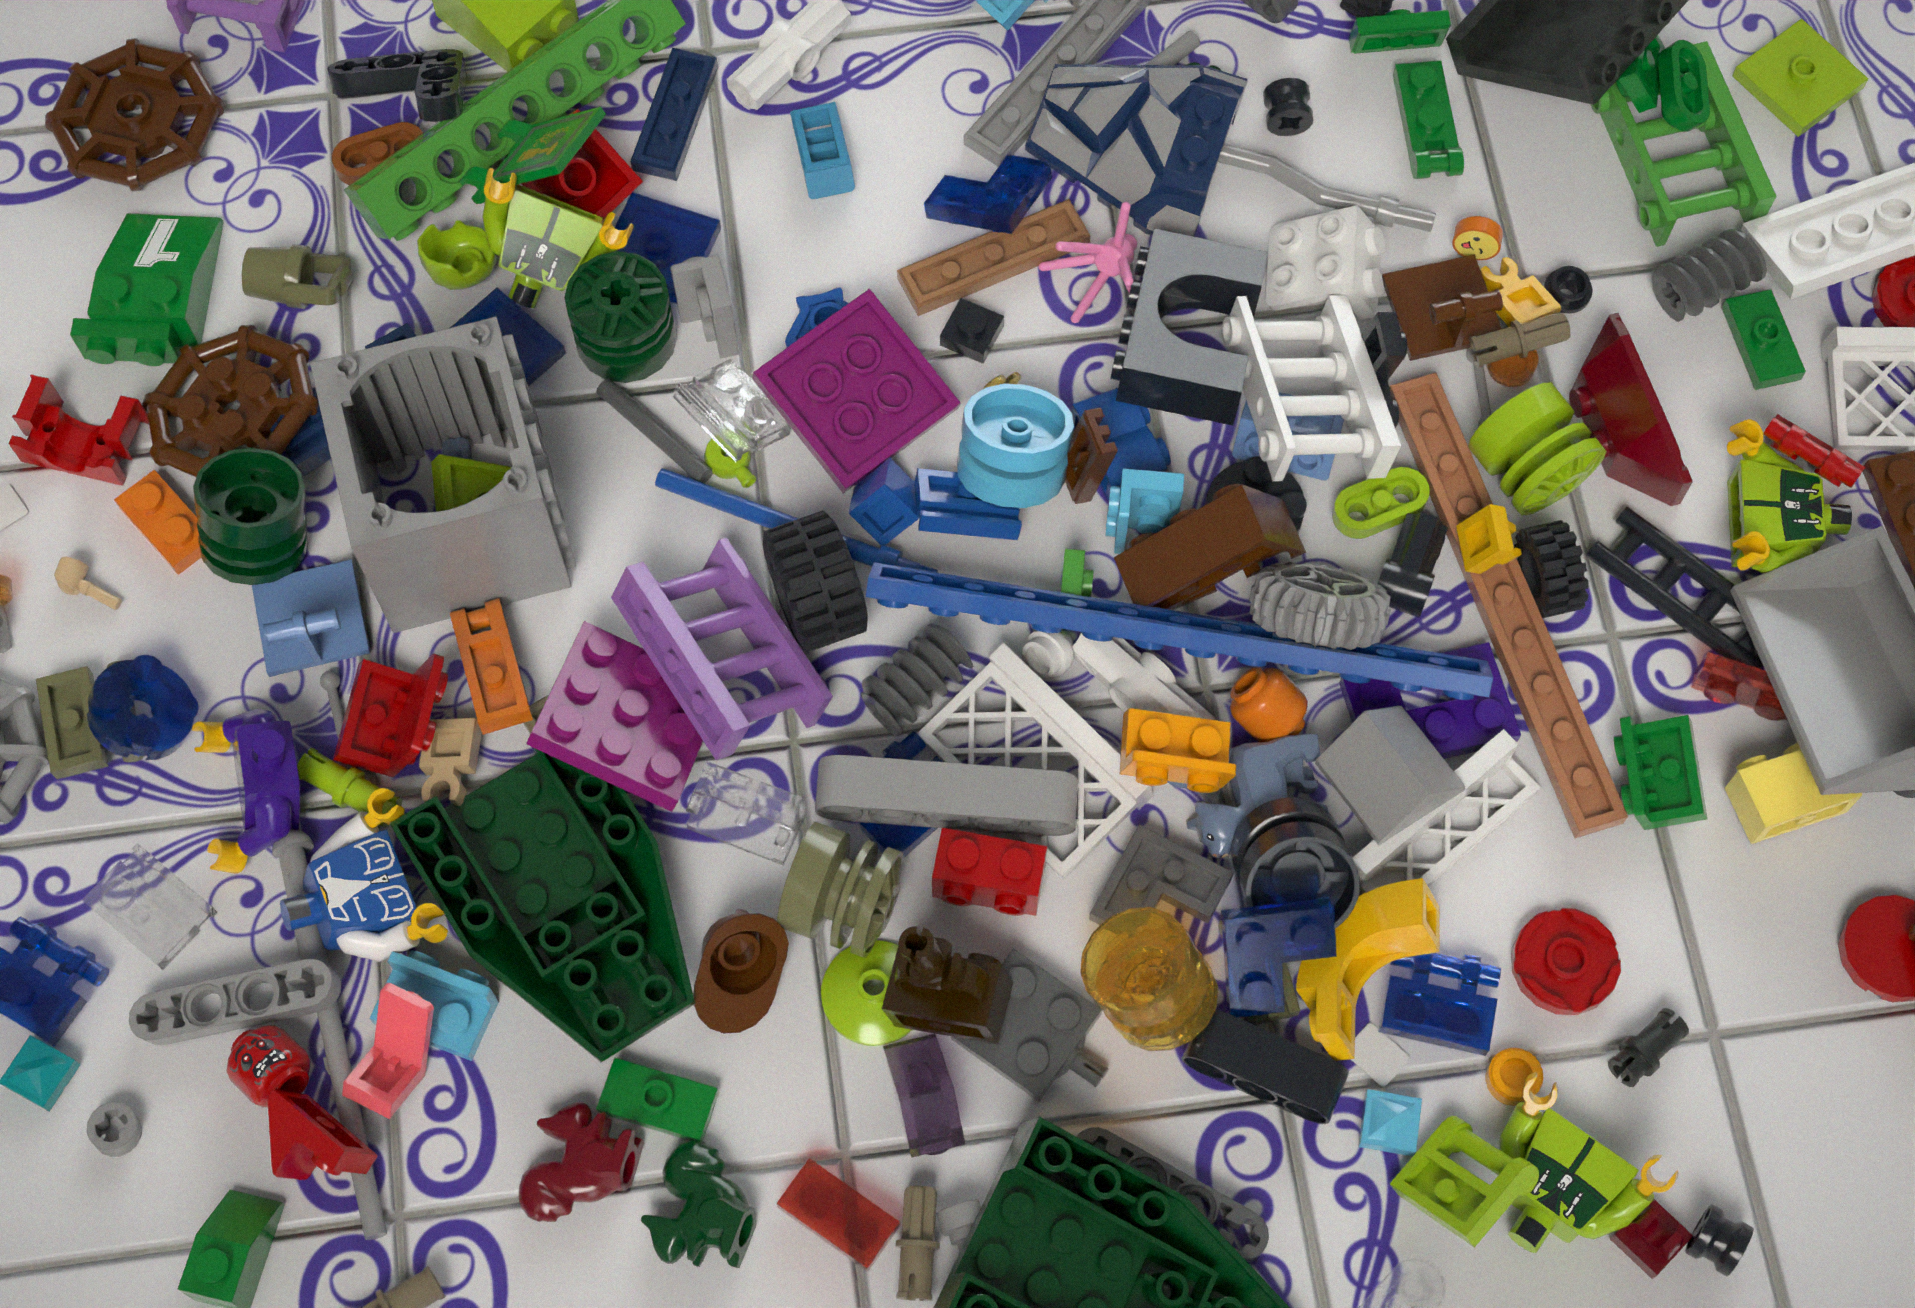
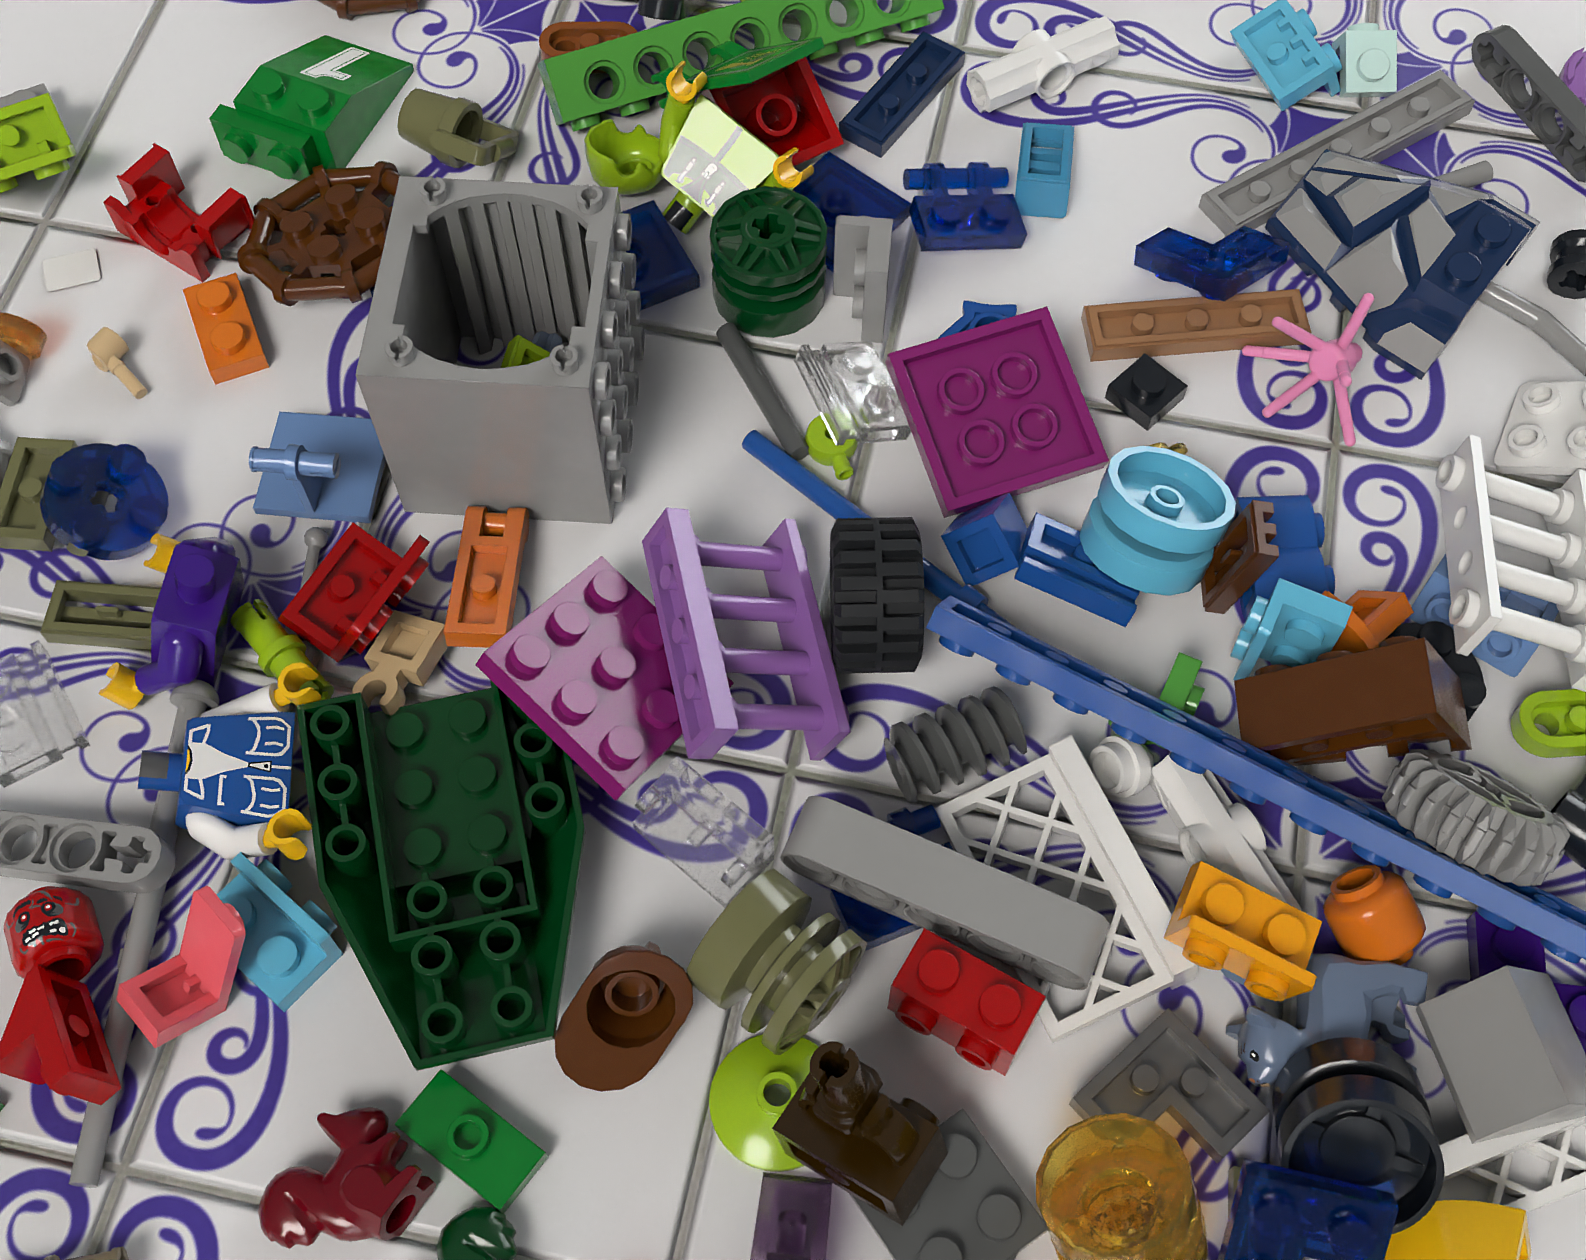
camera: 20 degrees right, 5 degrees down
dark green wheel [193,448,308,585] -> none
arch [1110,228,1268,426] -> none
none -> olive tile [40,580,161,650]
none -> clear blue plate [903,162,1027,252]
none -> orange tile [1322,590,1414,653]

